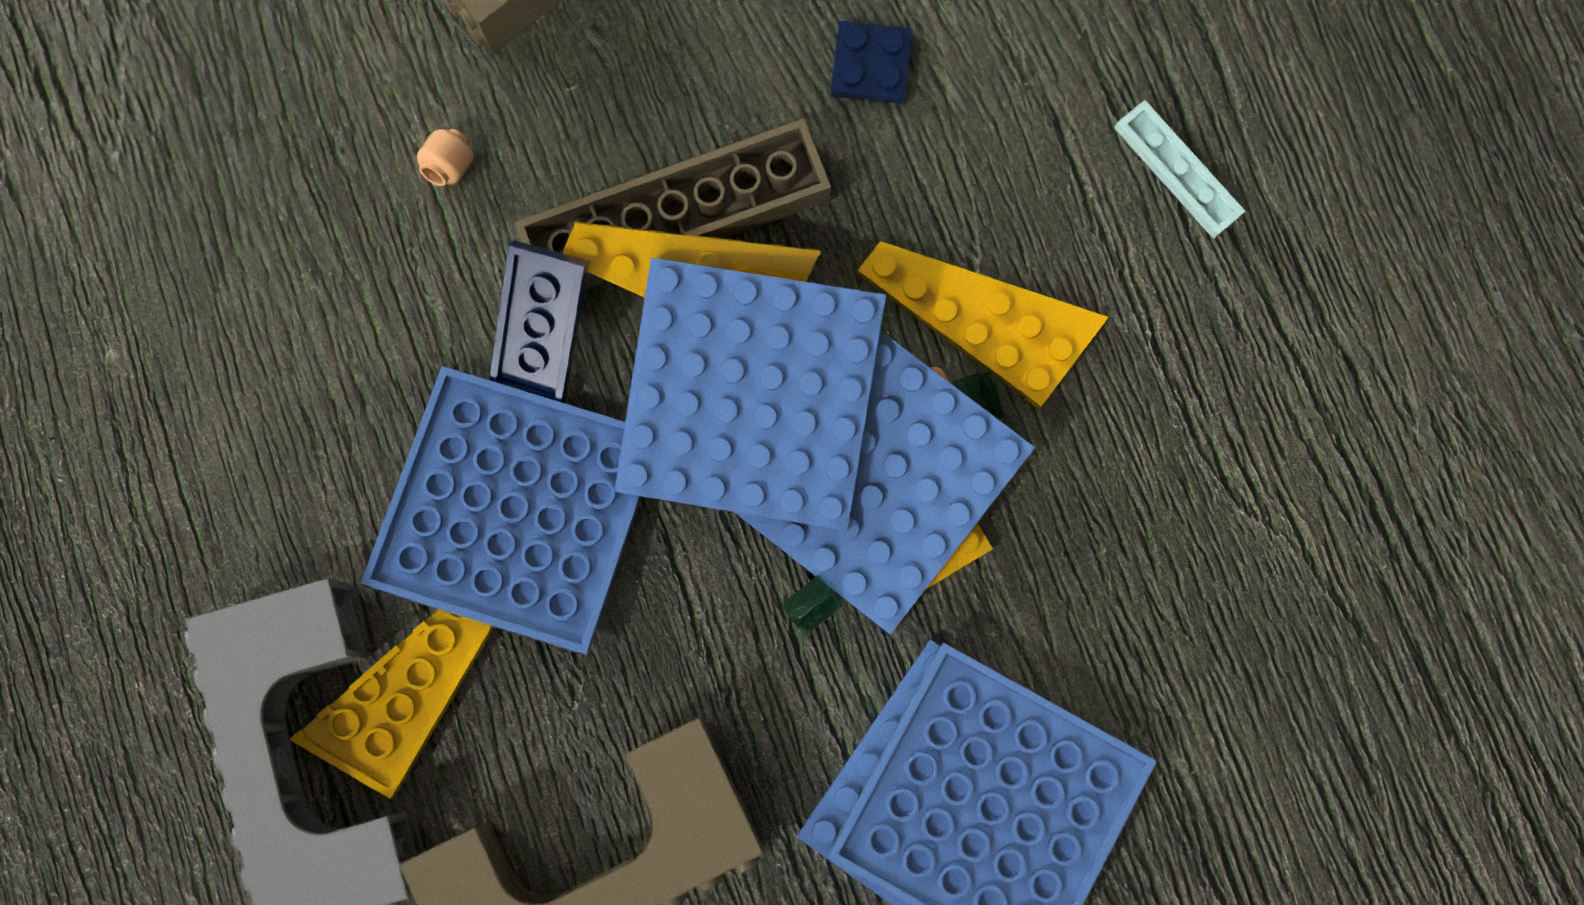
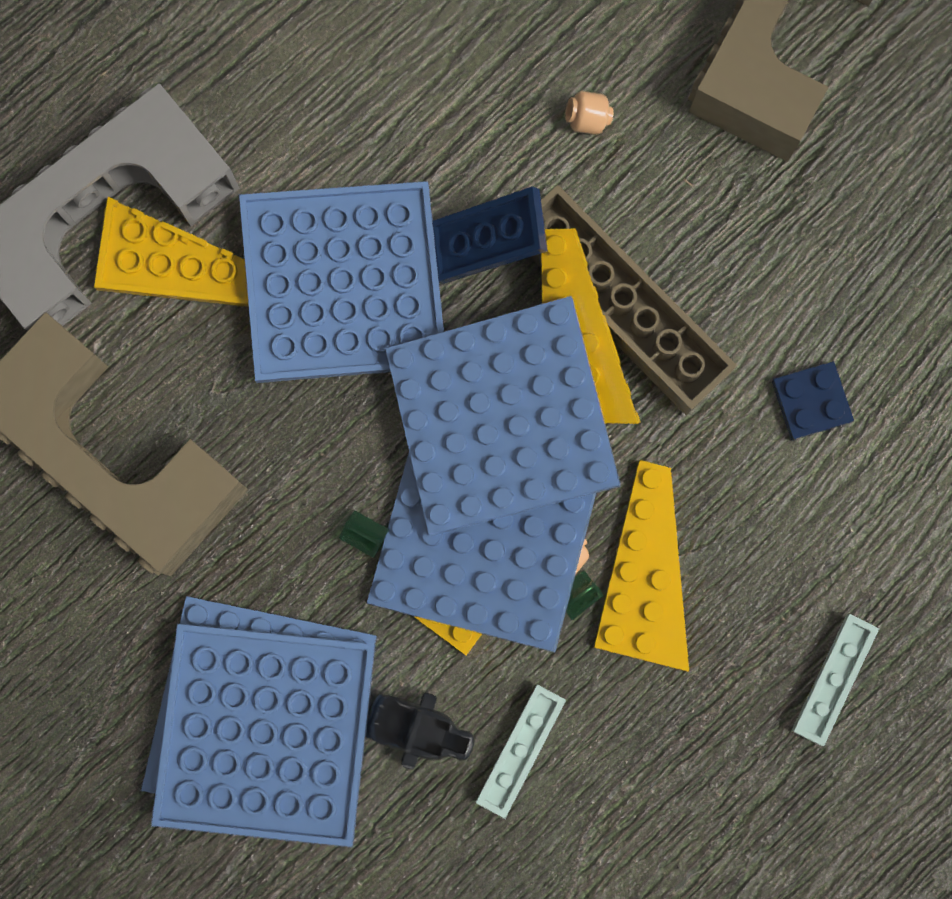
camera: 65 degrees right, 0 degrees up
none -> black piece [365,692,475,770]
none -> light aqua plate [476,685,566,818]

